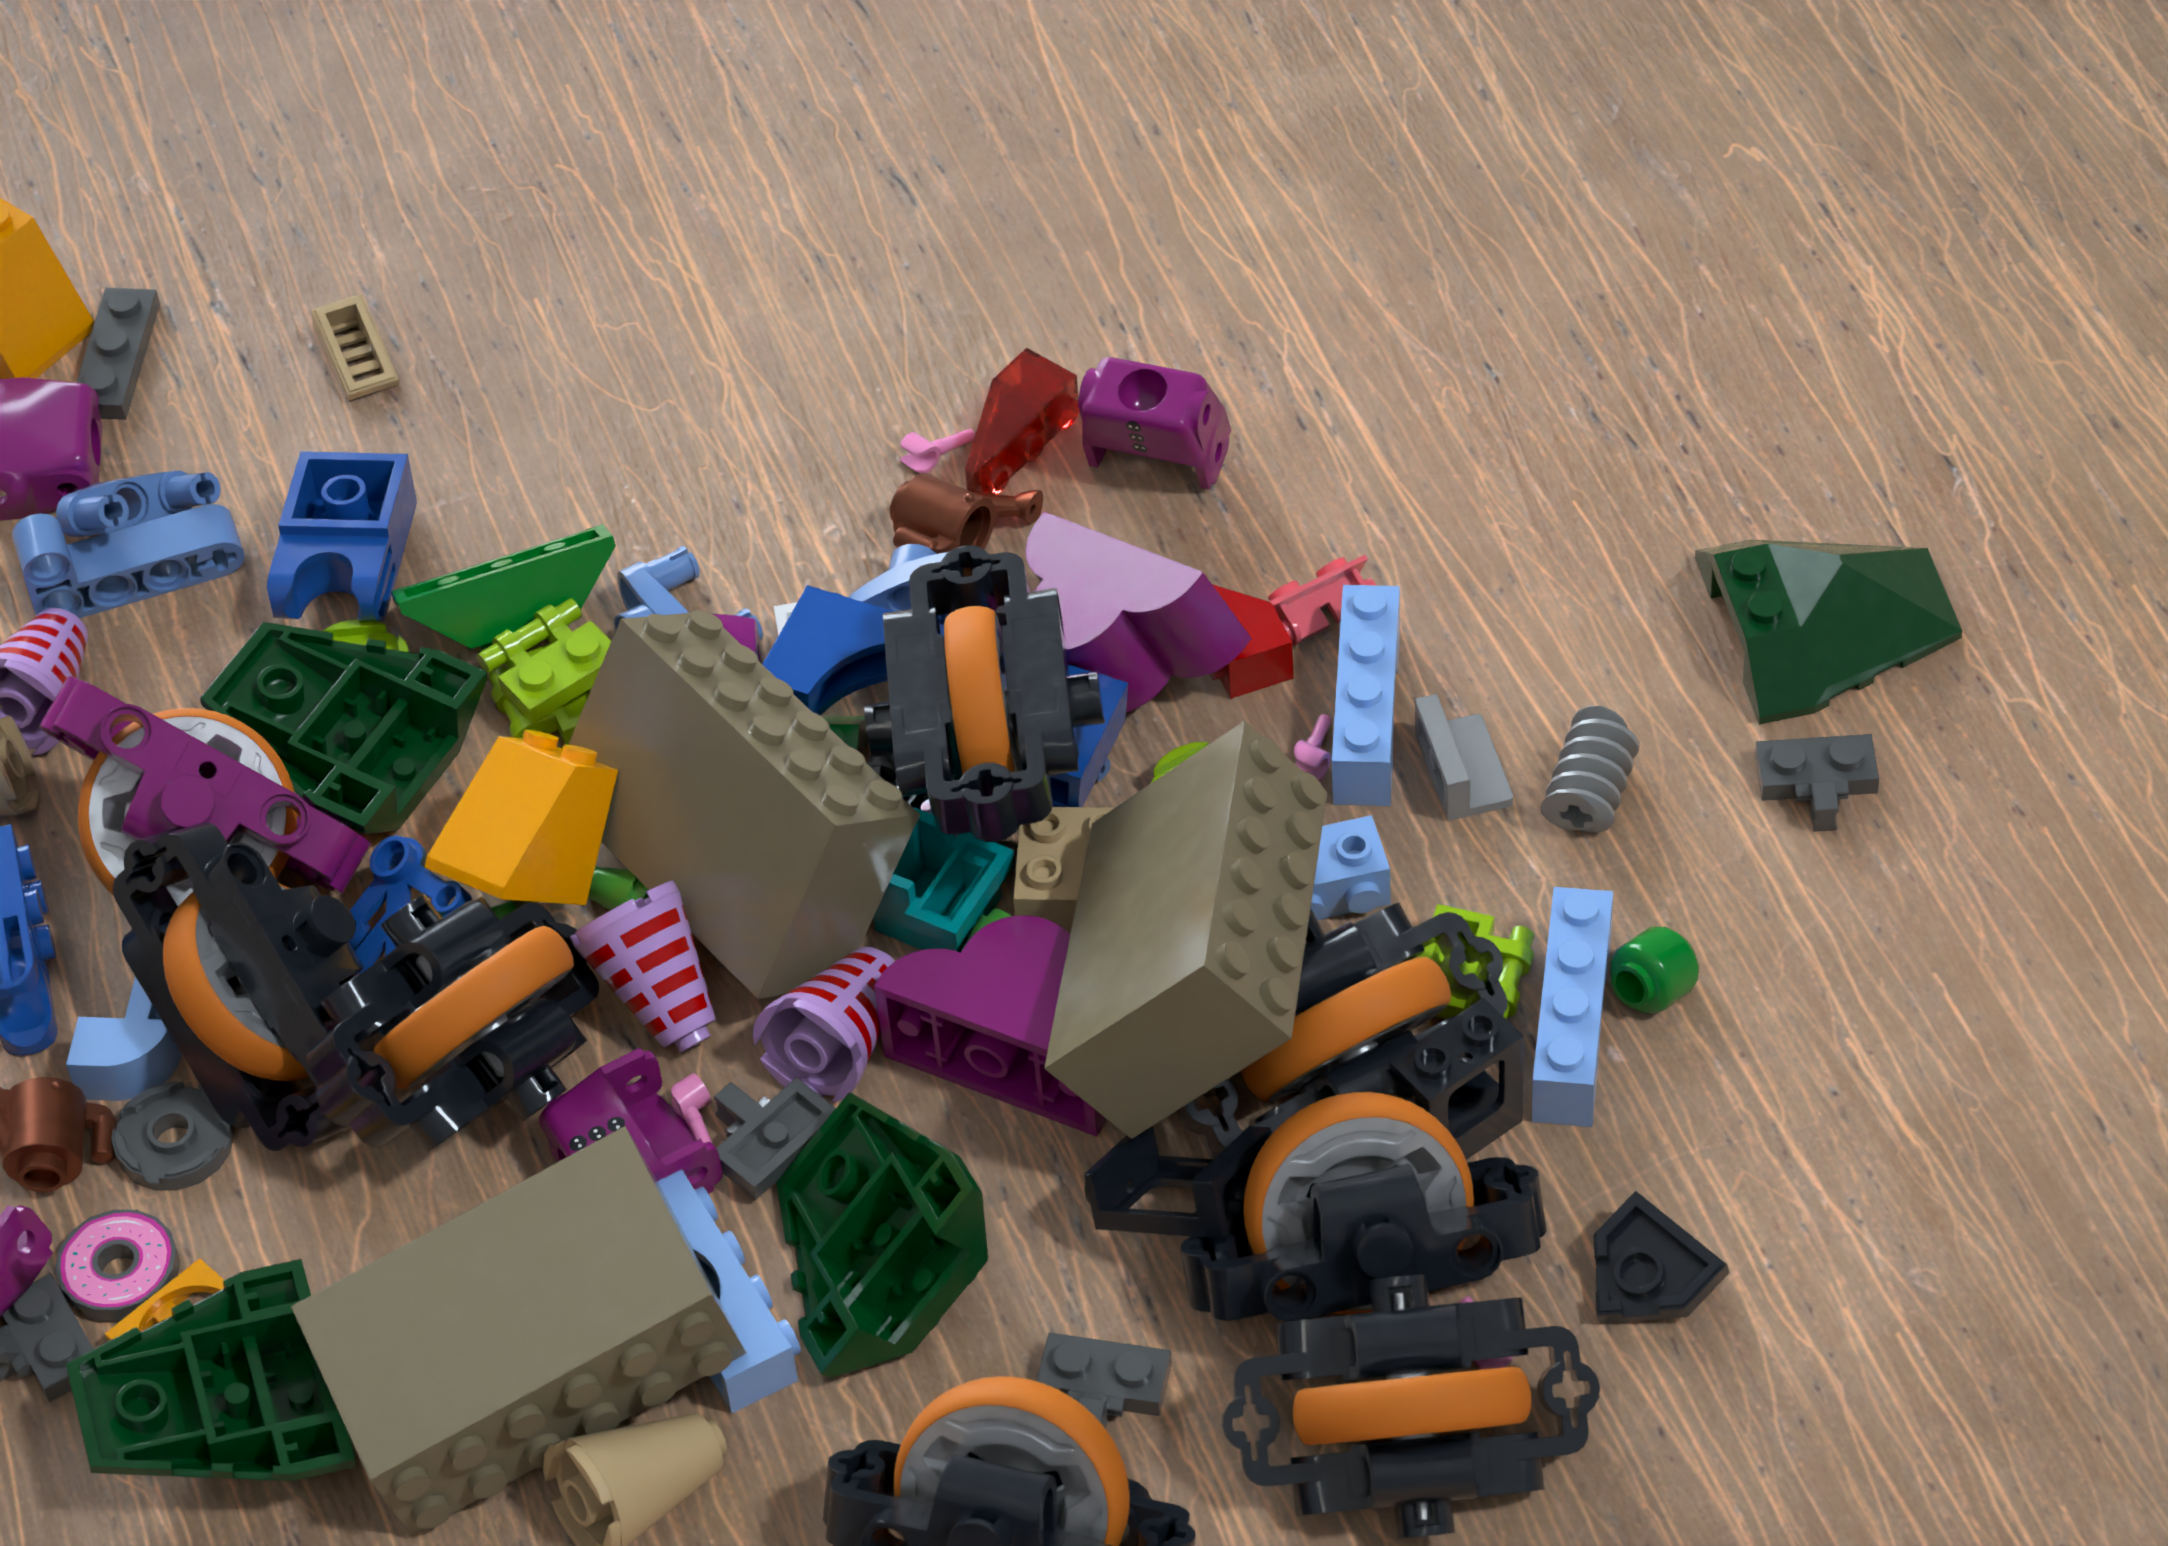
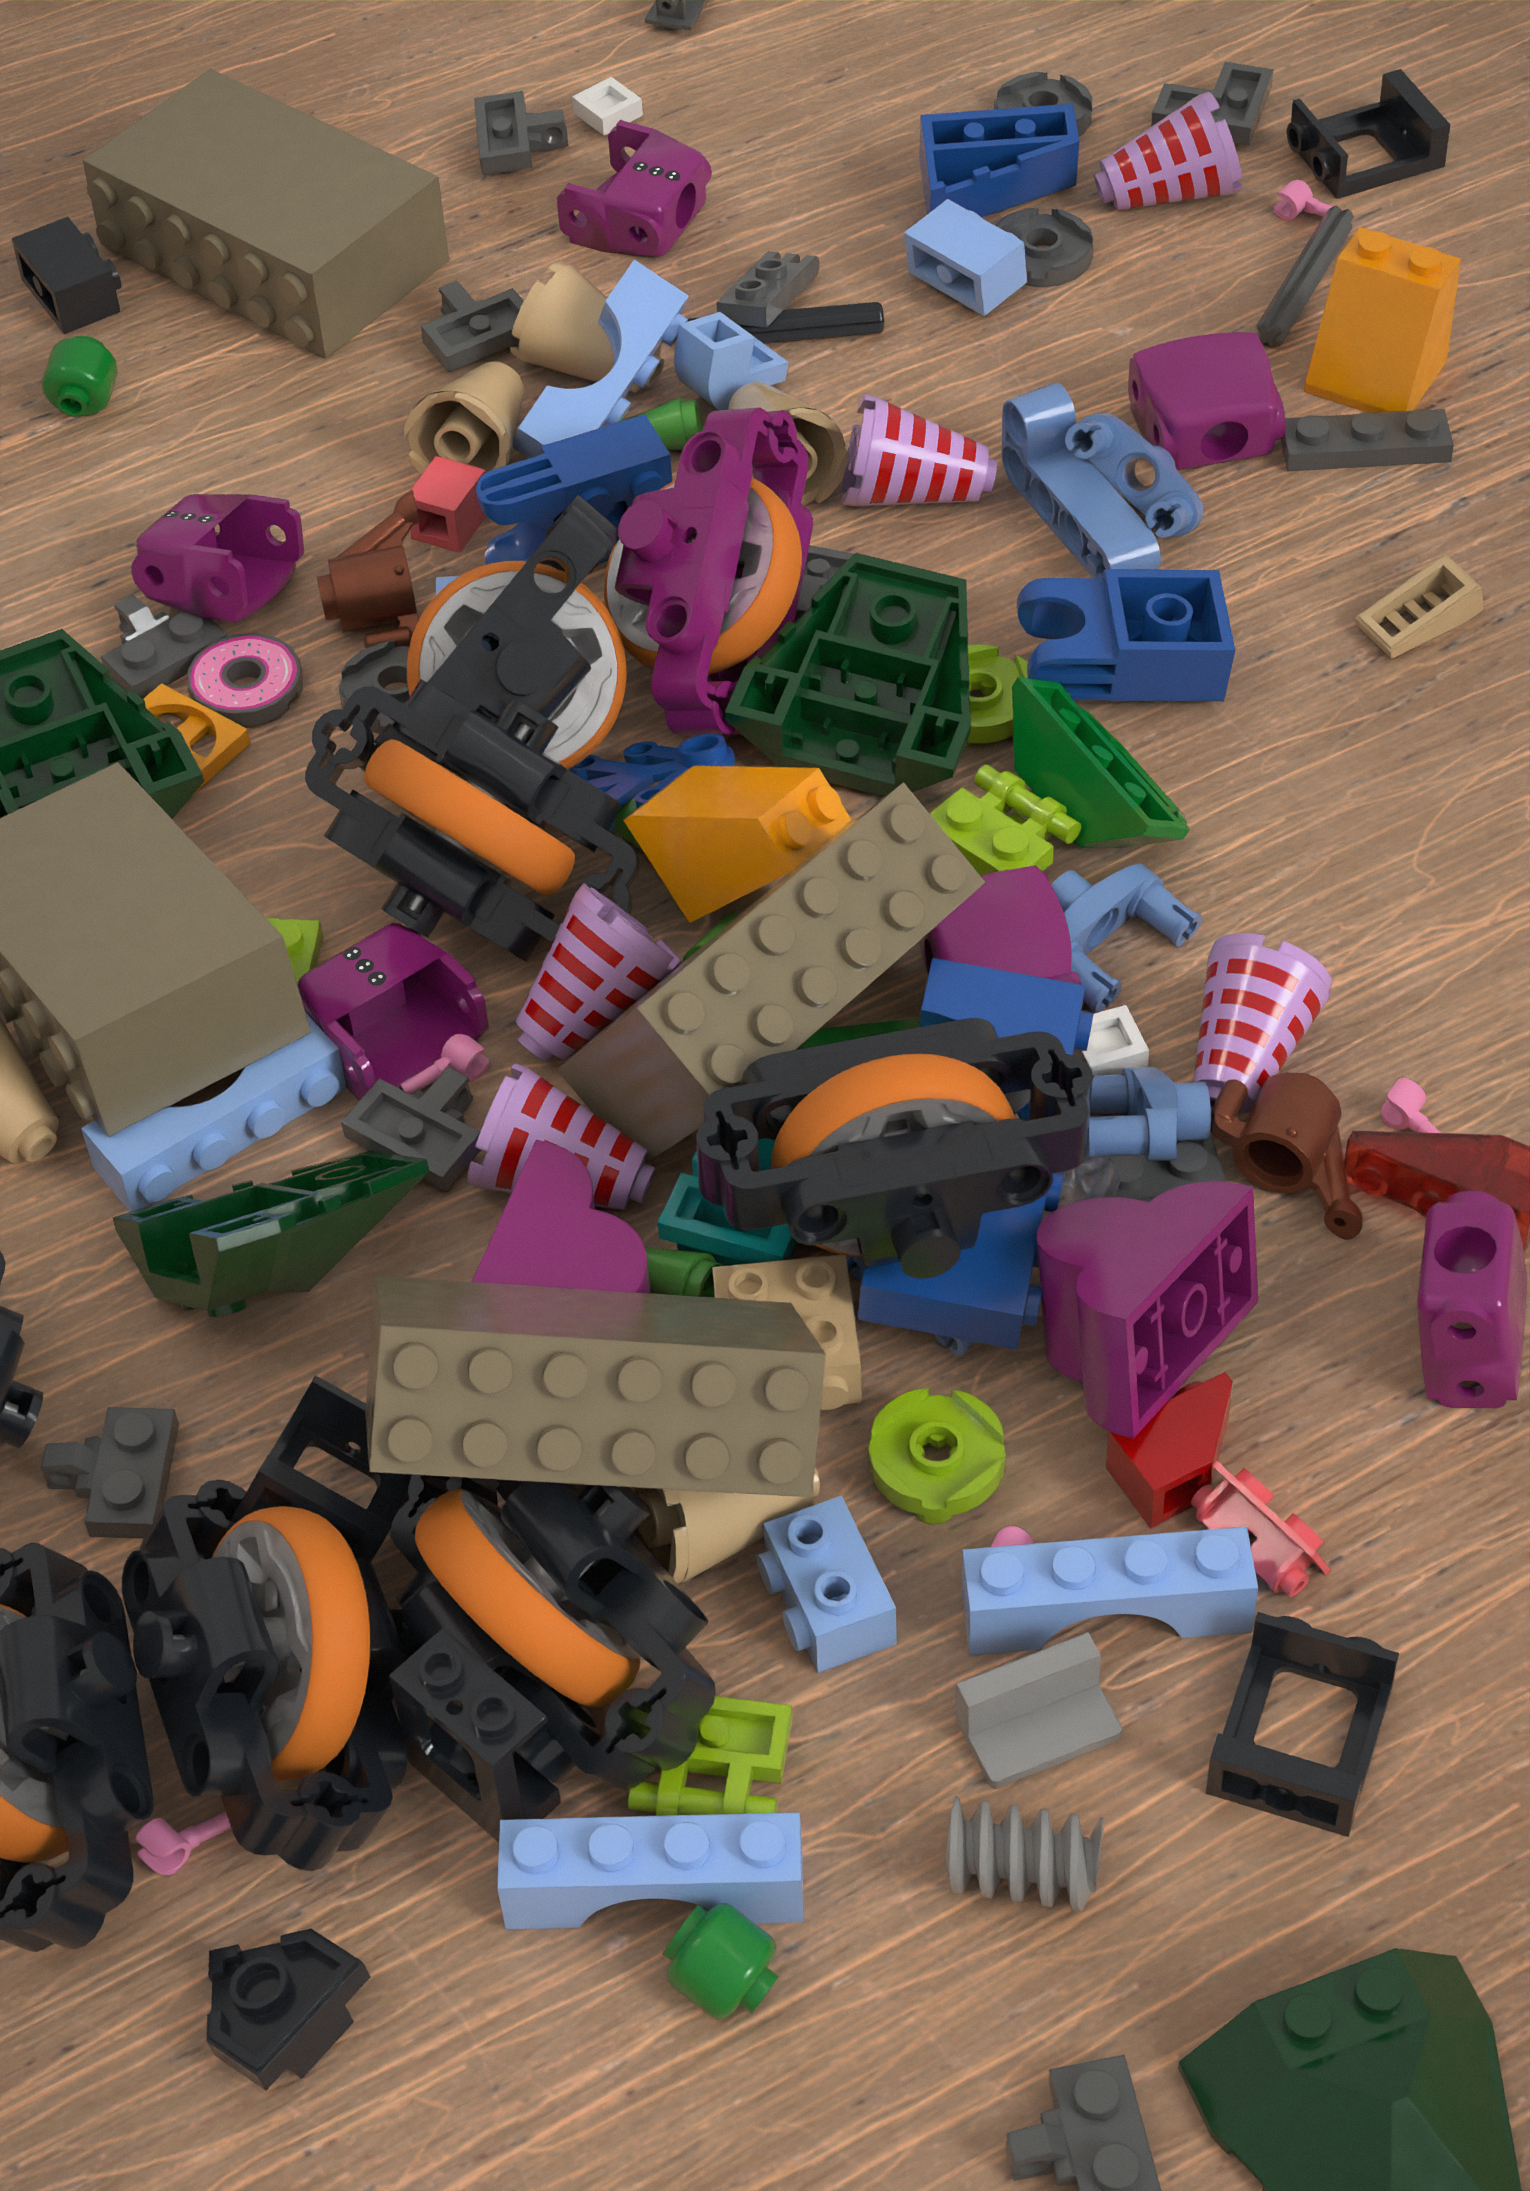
camera: 80 degrees right, 0 degrees up
none -> lavender cone [1193,933,1332,1113]
none -> black window [1206,1612,1399,1837]

